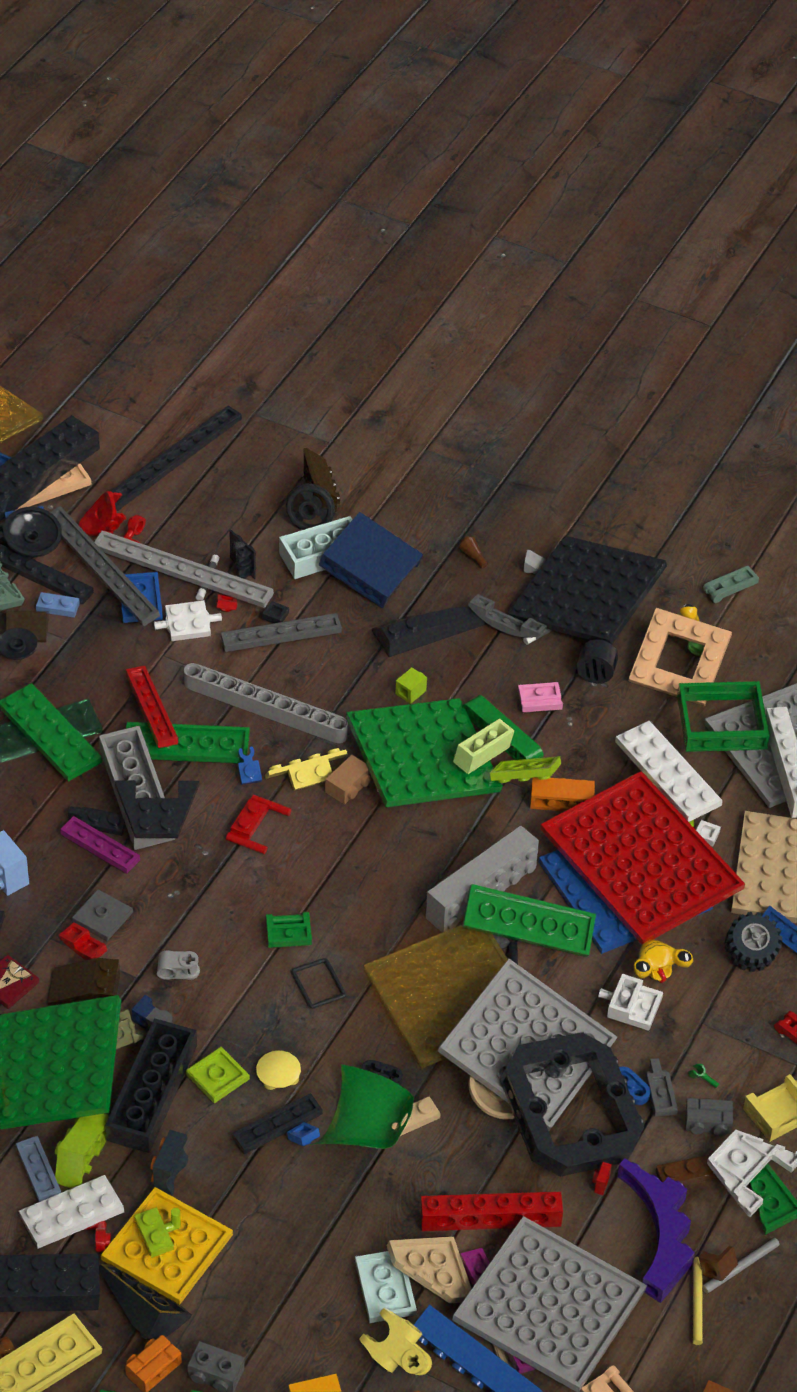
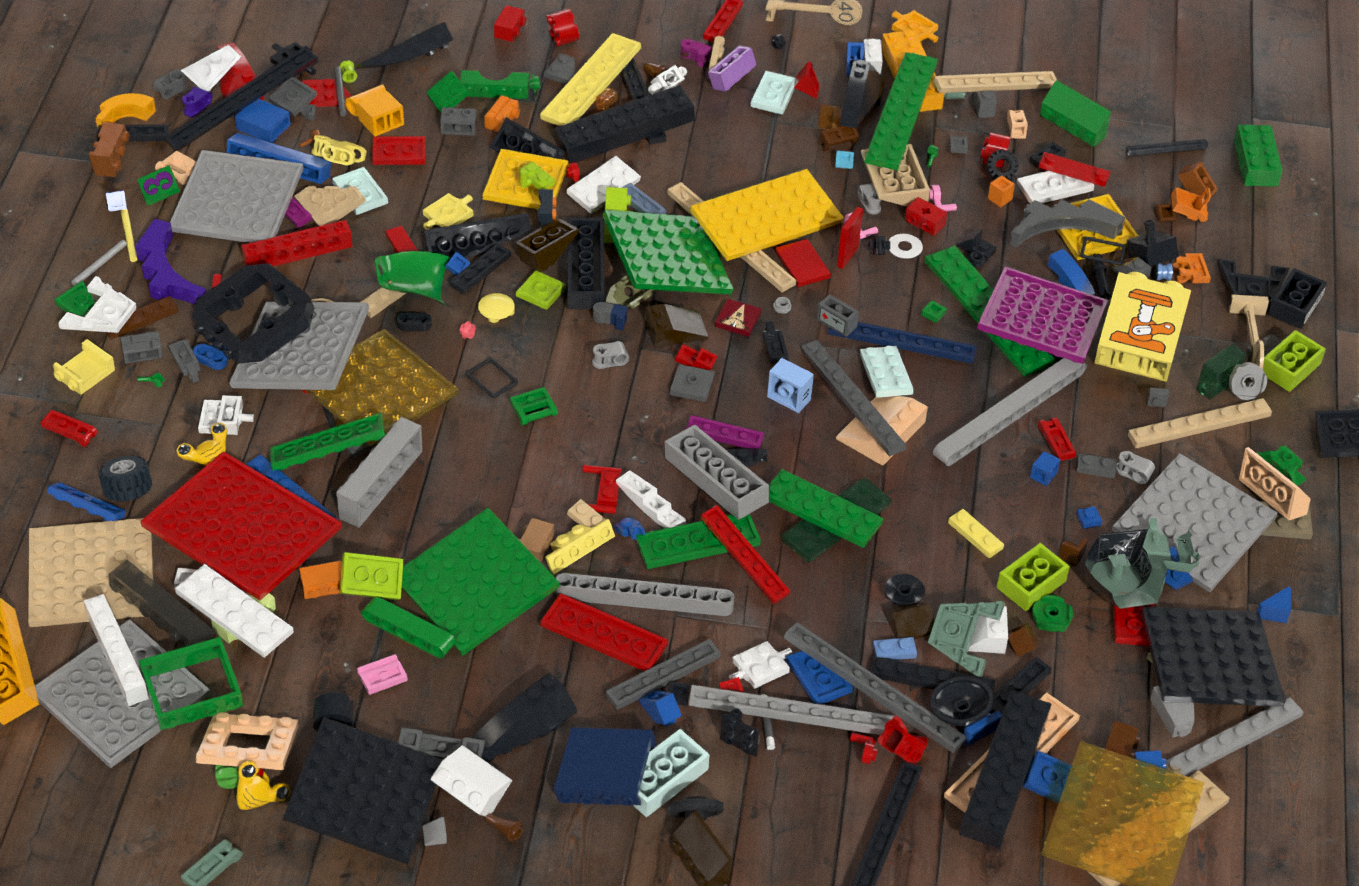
camera: 160 degrees right, 0 degrees up
black wing [115,780,200,838] -> none
lime brick [395,667,427,704] -> none
yellowish green brick [453,719,514,774] -> none
reddish brown panel [699,1246,738,1281] -> none
none -> brick [106,190,127,211]
none -> clear smoke brick [109,559,216,647]
none -> green tile [137,165,181,206]
none -> red plate [373,136,425,165]
none -> red tile [385,225,418,253]
none -> black wedge [420,213,531,262]
none -> light yellow plate [423,193,473,230]
none -> white slope [431,745,512,816]
none -> coral plate [460,321,476,339]
none -> dark brown slope [515,218,579,272]
none -> red plate [541,593,668,672]
none -> tan plate [567,499,606,528]
none -> white slope [616,470,686,529]
none -> blue slope [638,690,682,726]

